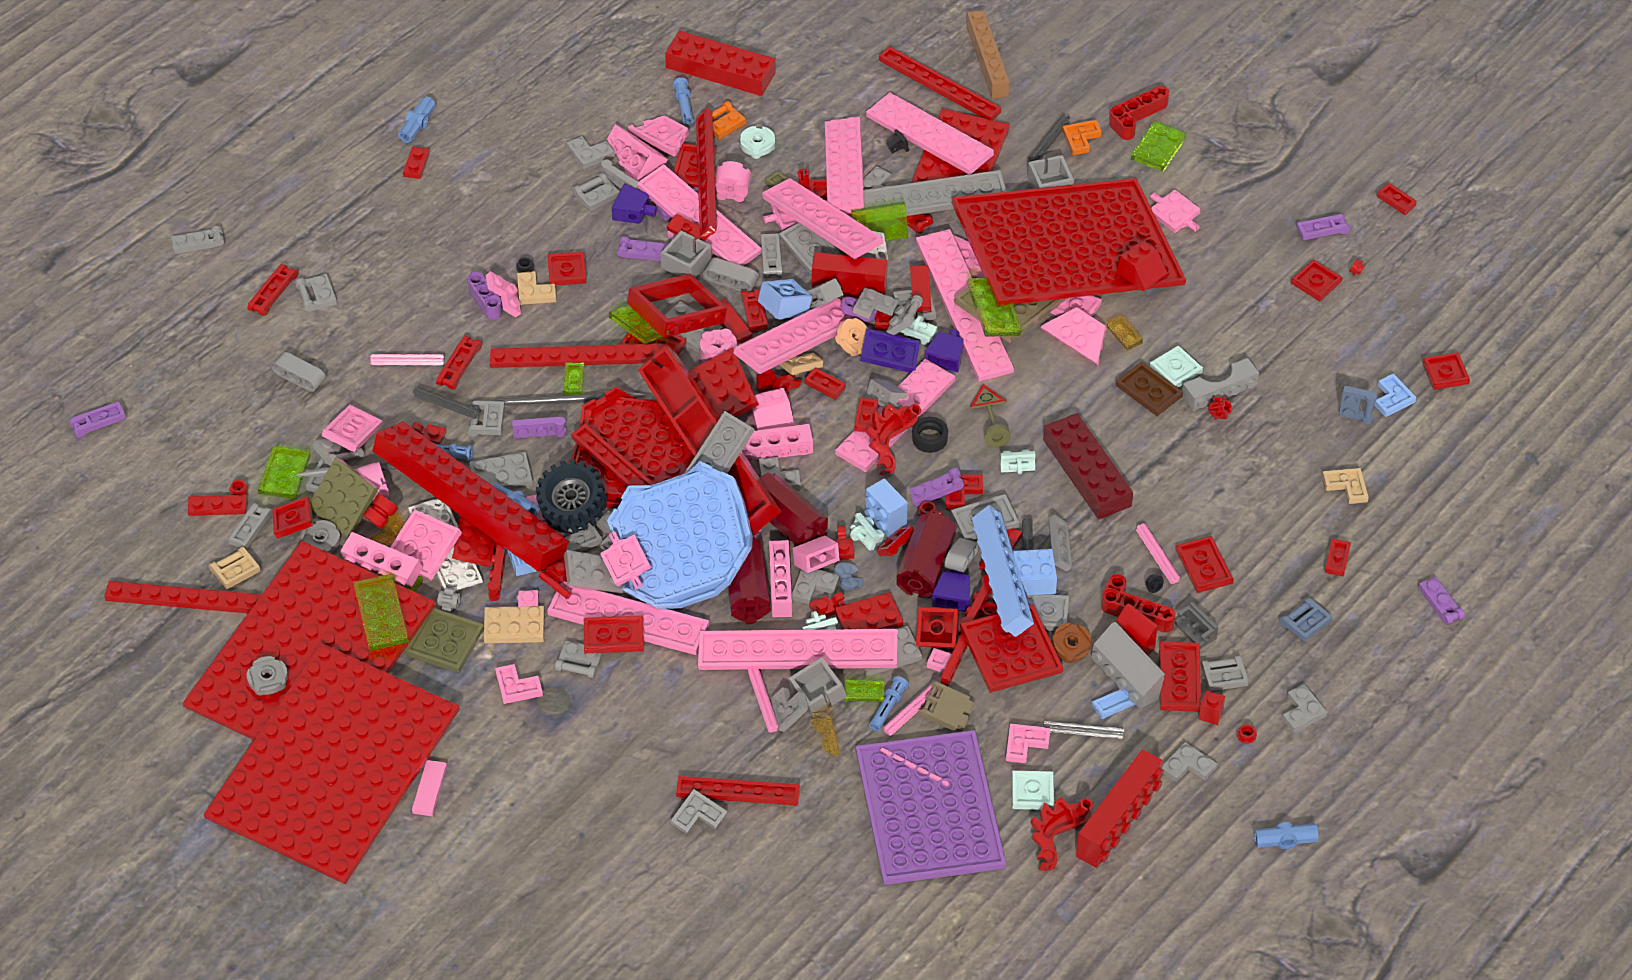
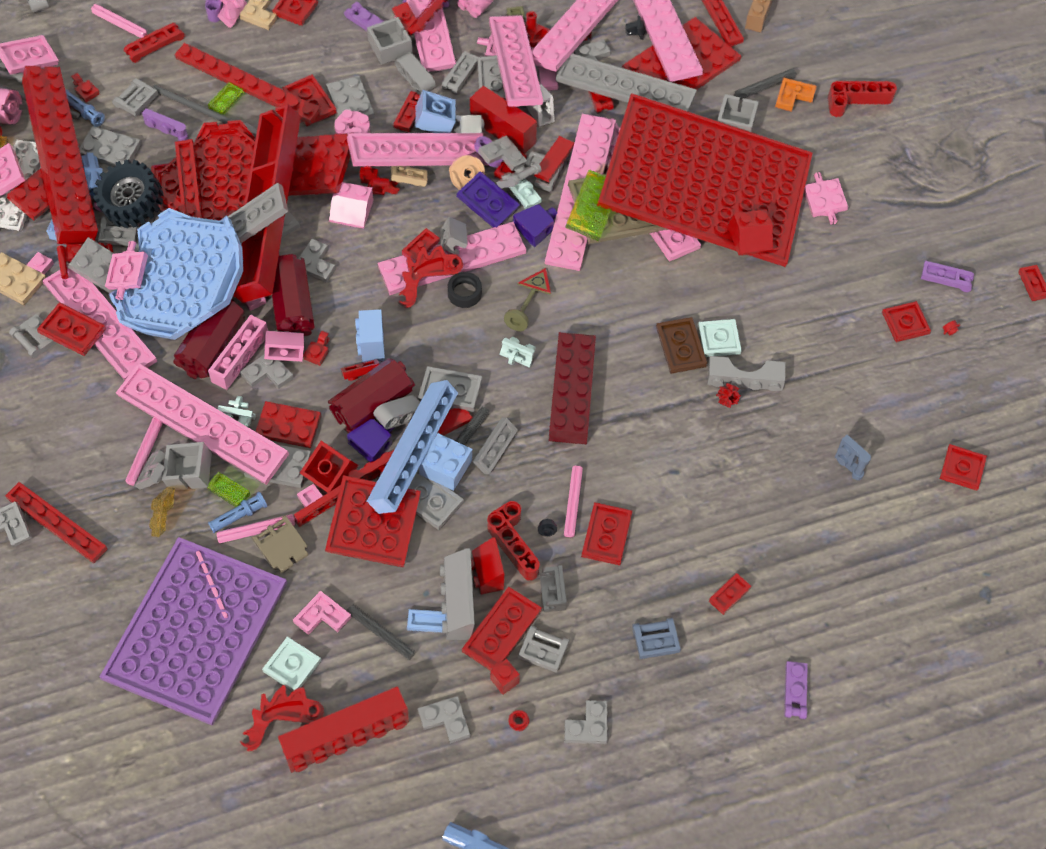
camera: 30 degrees right, 10 degrees up
dark grey axle [413,386,480,419] -> none
red plate [487,540,507,601] -> none
clear neon green plate [609,304,670,344] -> none
red window [627,274,727,338] -> none
red tile [719,298,753,344] -> none
bright pink brick [742,424,813,462] -> none
red plate [805,368,846,400] -> none
red plate [809,592,845,618] -> none
sand blue piece [834,563,863,590] -> none
light aqua hips [850,513,884,551] -> none
clear neon green plate [851,202,908,241] -> none
medium lavender plate [909,468,964,507] -> none
red plate [918,501,937,516] -> none
red plate [945,474,983,509] -> none
bright pink wing [1041,307,1107,366] -> none
dark orange plate [1051,623,1092,663] -> none
clear yellow plate [1107,315,1143,350] -> none
clear neon green plate [1131,121,1187,172] -> none
tan plate [1322,468,1369,504] -> none
light blue plate [1374,373,1417,417] -> none

